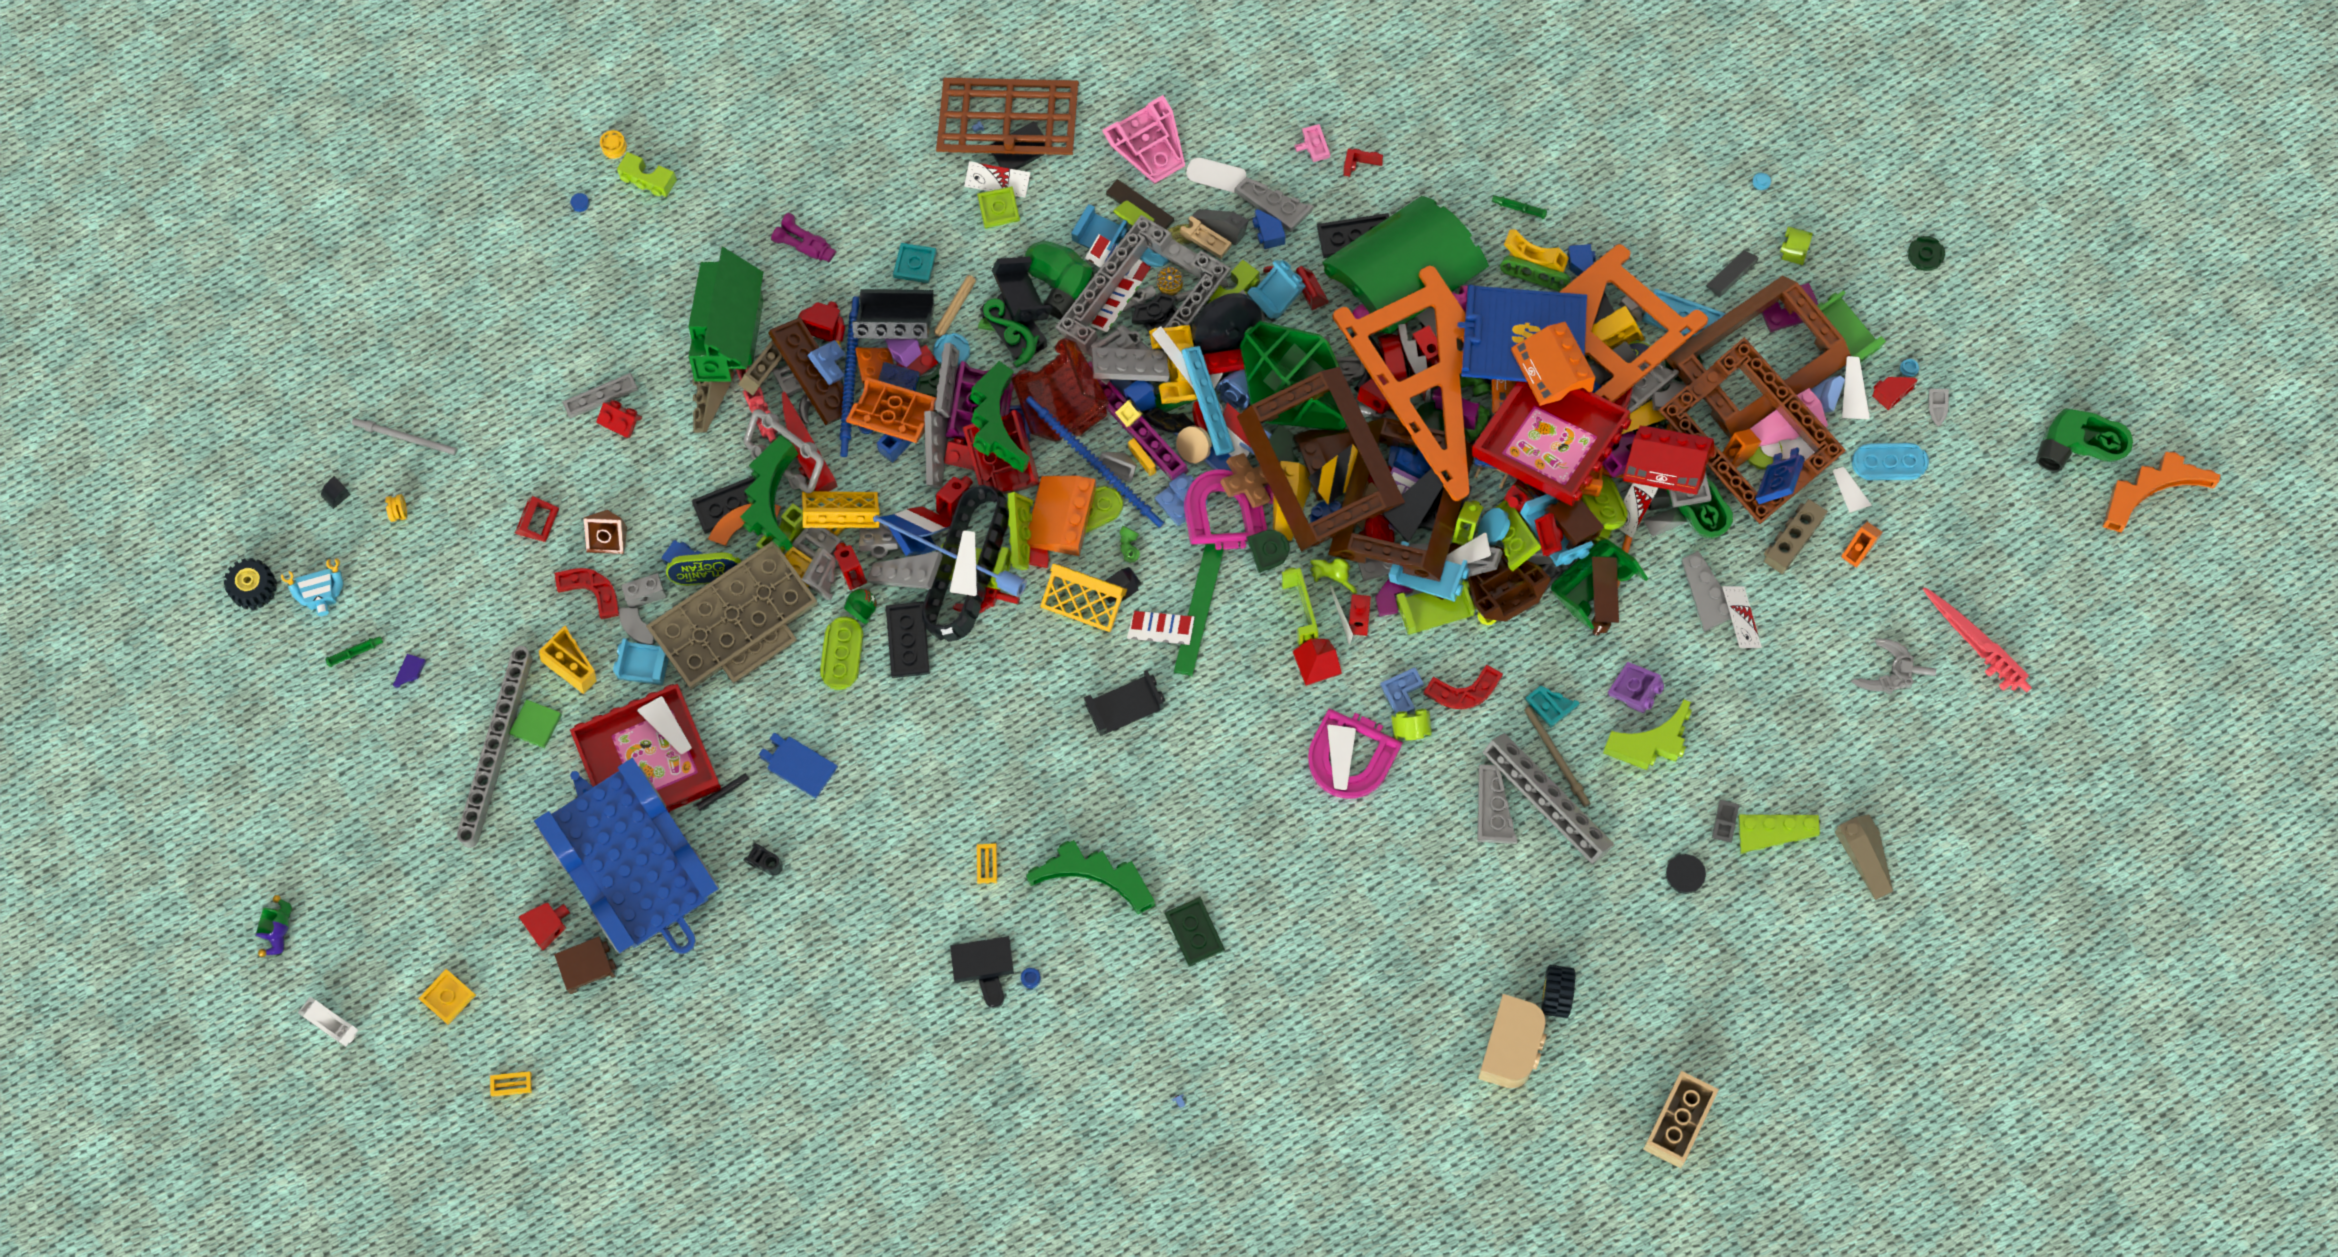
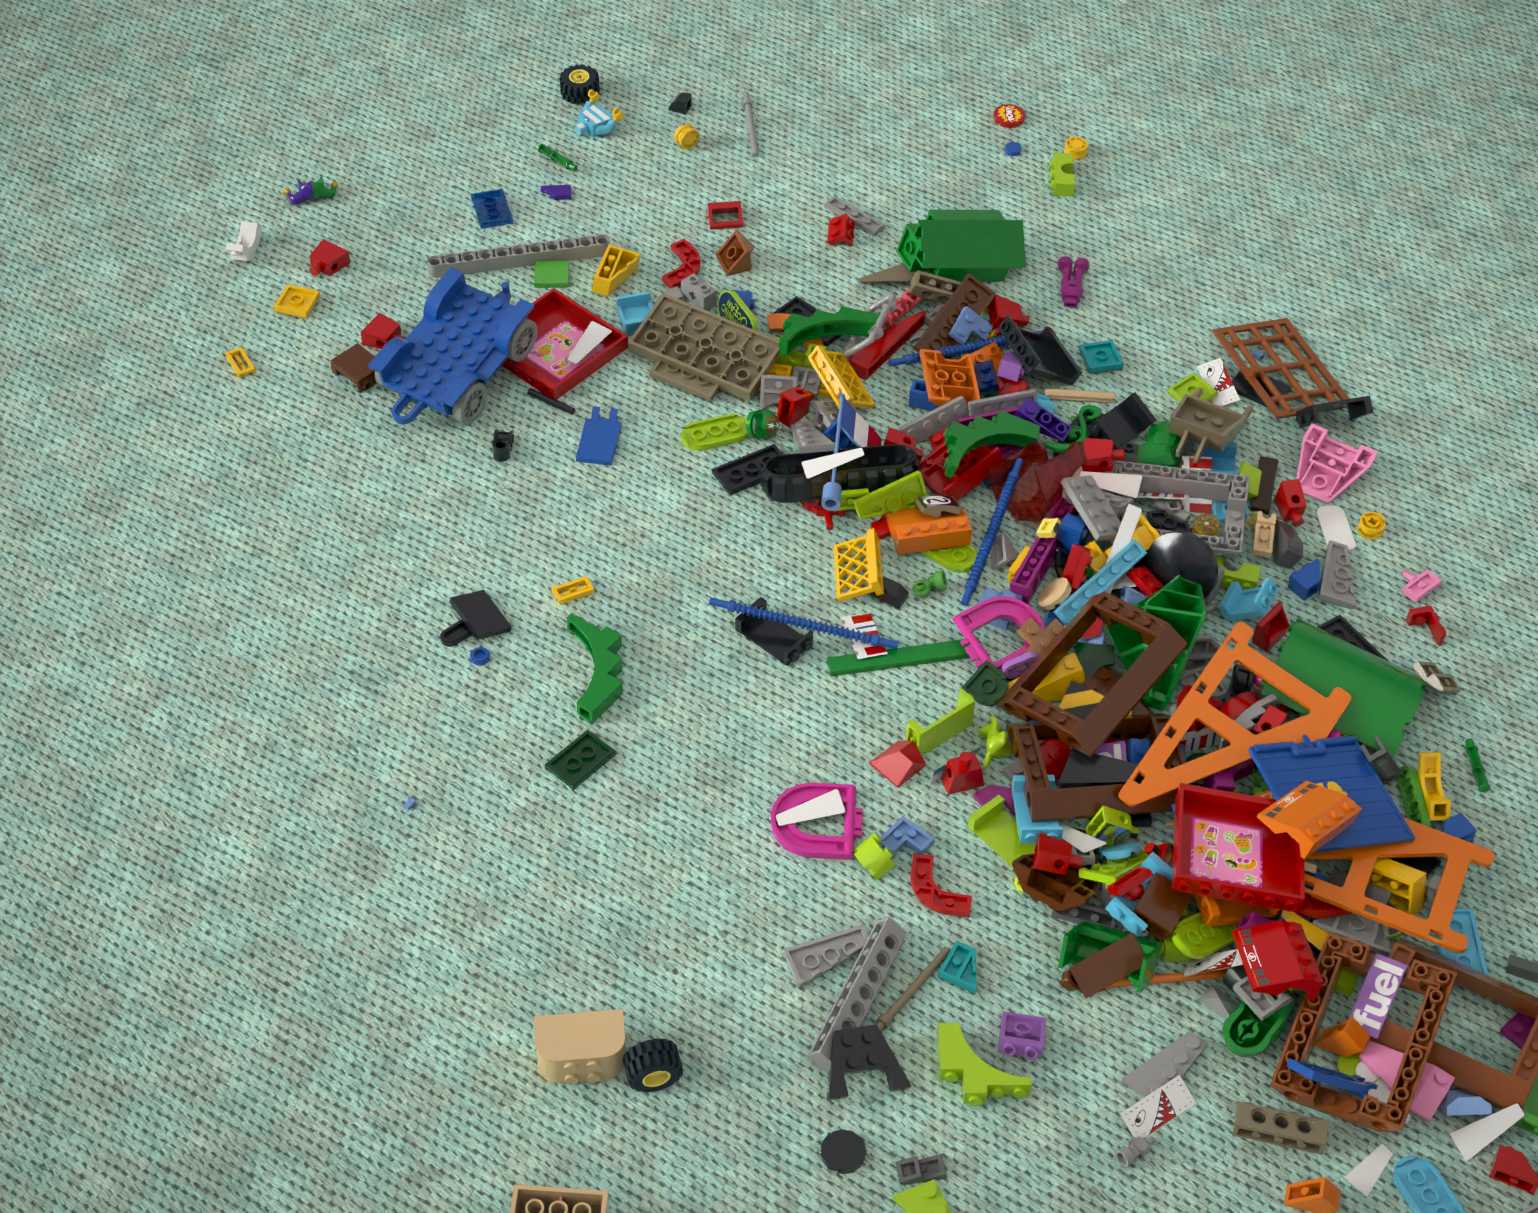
camera: 60 degrees right, 20 degrees down
none -> red torso [309,239,350,276]
none -> clear blue tile [470,189,513,229]
none -> blue hose [709,597,899,649]
none -> black wing [827,1025,911,1101]
none -> slope [914,495,961,517]
none -> tile [993,104,1025,128]
none -> medium lavender plate [1002,652,1039,679]
none -> dark purple slope [1014,397,1072,442]
none -> red torso [1033,832,1083,875]
none -> red bracket [1062,544,1093,589]
none -> white sticker [1078,471,1142,498]
none -> red torso [1081,438,1125,472]
none -> light grey piece [1115,1135,1154,1167]
none -> dark tan piece [1170,388,1253,464]
none -> red torso [1274,479,1306,526]
none -> black panel [1296,395,1374,429]
none -> sticker [1349,953,1408,1038]
none -> yellow wheel [1357,512,1386,540]
none -> dark grey window [1360,736,1402,784]
none -> dark tan slope [1412,661,1461,693]

